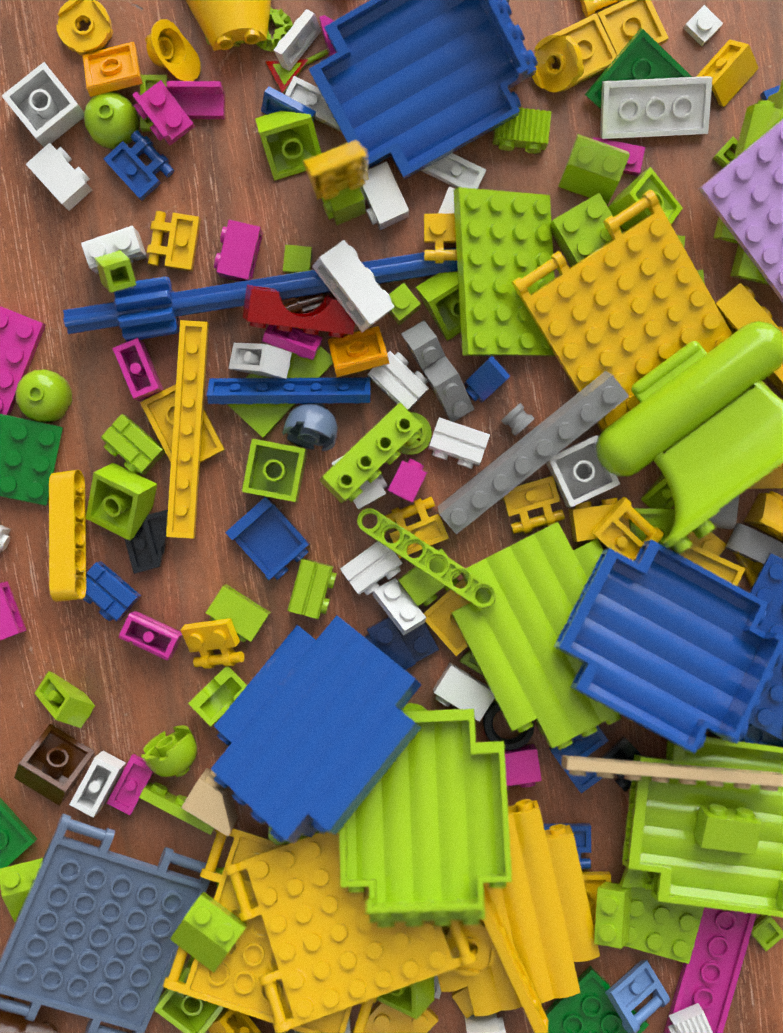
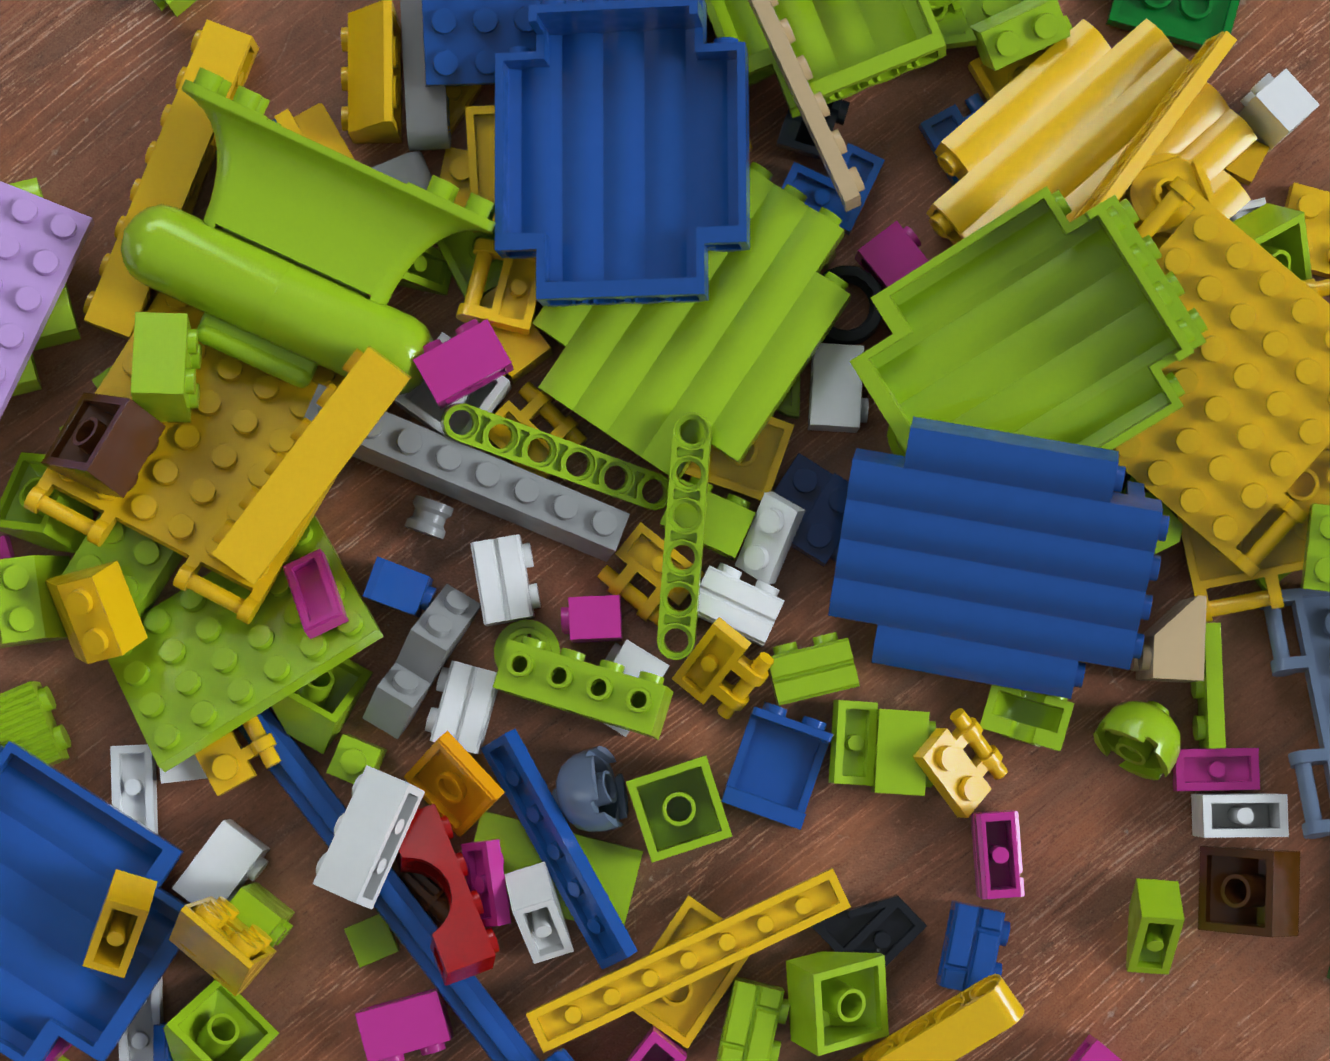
camera: 120 degrees left, 5 degrees down
none -> reddish brown slope [41,392,166,498]
none -> yellow slope [45,560,148,664]
none -> yellow brick [82,869,158,978]
none -> lime brick [131,312,202,423]
none -> yellow brick [212,346,412,585]
none -> dark pink tile [282,549,349,639]
none -> dark pink brick [413,319,514,409]
none -> lime beam [440,403,669,510]
none -> yellow plate [672,617,774,719]
none -> lime plate [829,700,878,786]

